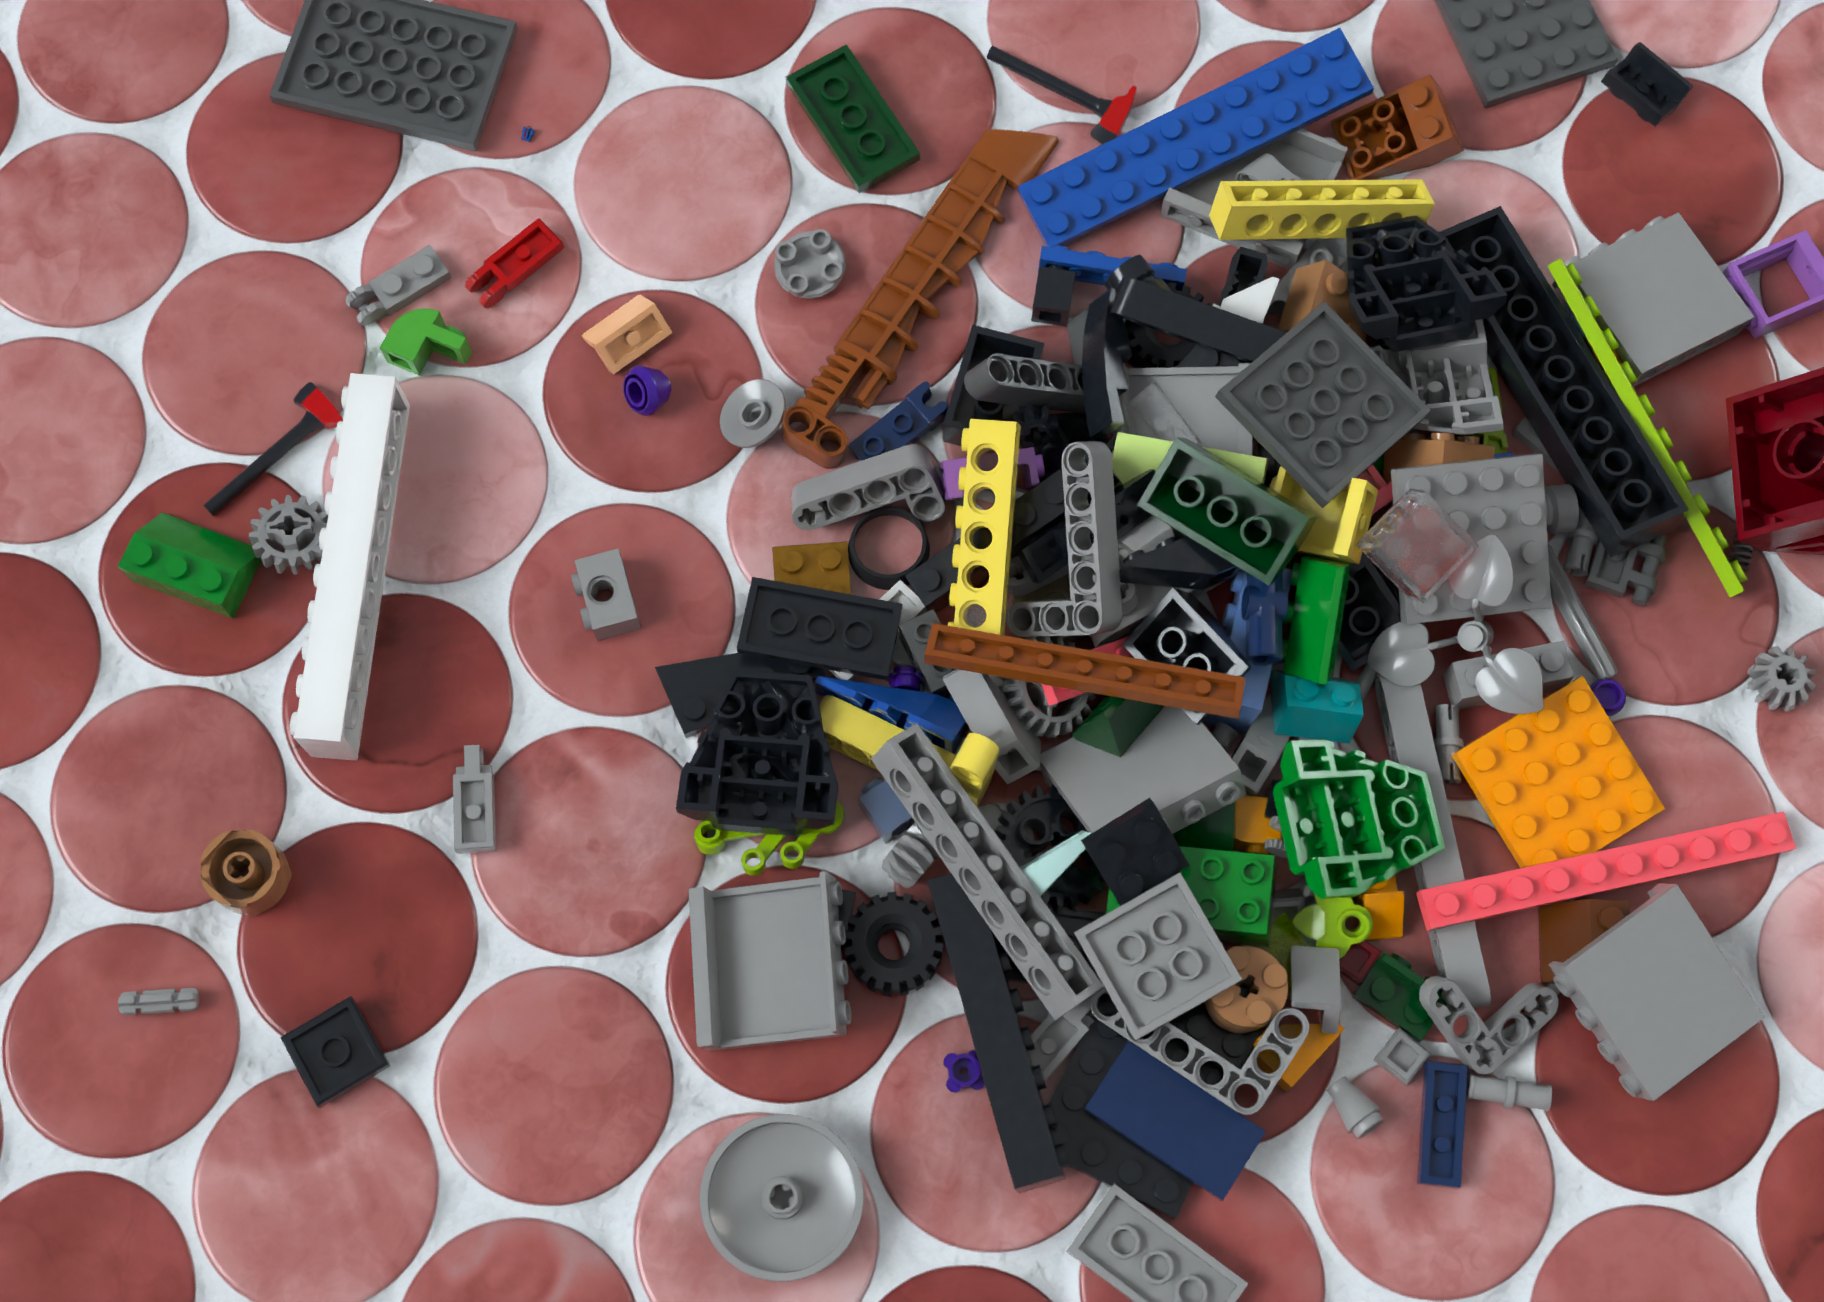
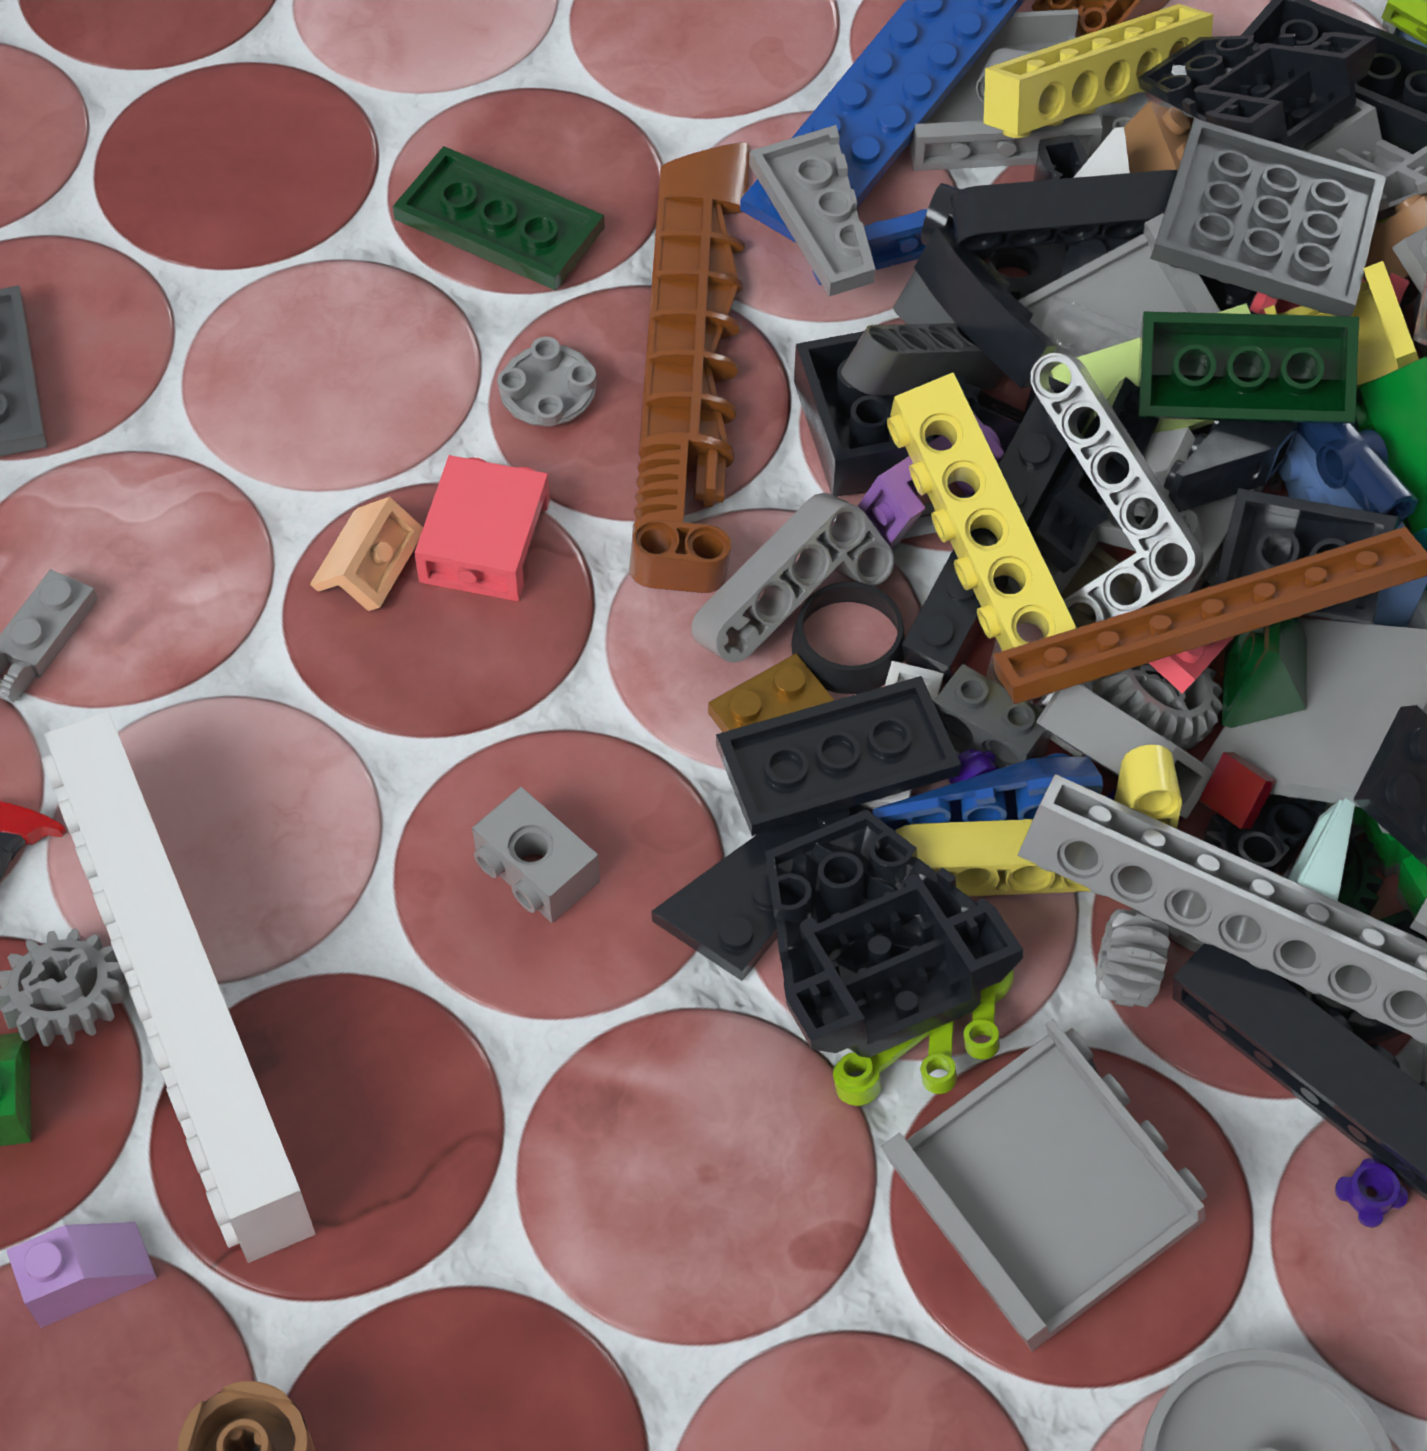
camera: 30 degrees left, 15 degrees down
bright green brick [380,309,472,376] -> none
light grey hinge [453,745,496,854] -> none
red hinge [465,218,564,309] -> none
blue piece [521,126,535,142] -> none
dark purple cone [623,366,671,416] -> none
light grey dish [720,379,786,448] -> none
black tyre [844,892,943,996] -> none
dark blue plate [848,382,948,461] -> none
sand blue brick [859,778,915,844] -> none
black piece [987,46,1137,144] -> none
black brick [1031,265,1076,327] -> none
none -> lavender slope [6,1222,157,1328]
none -> coral panel [414,455,550,602]
none -> light grey wing [749,125,875,297]
none -> dark red tile [1199,752,1276,829]

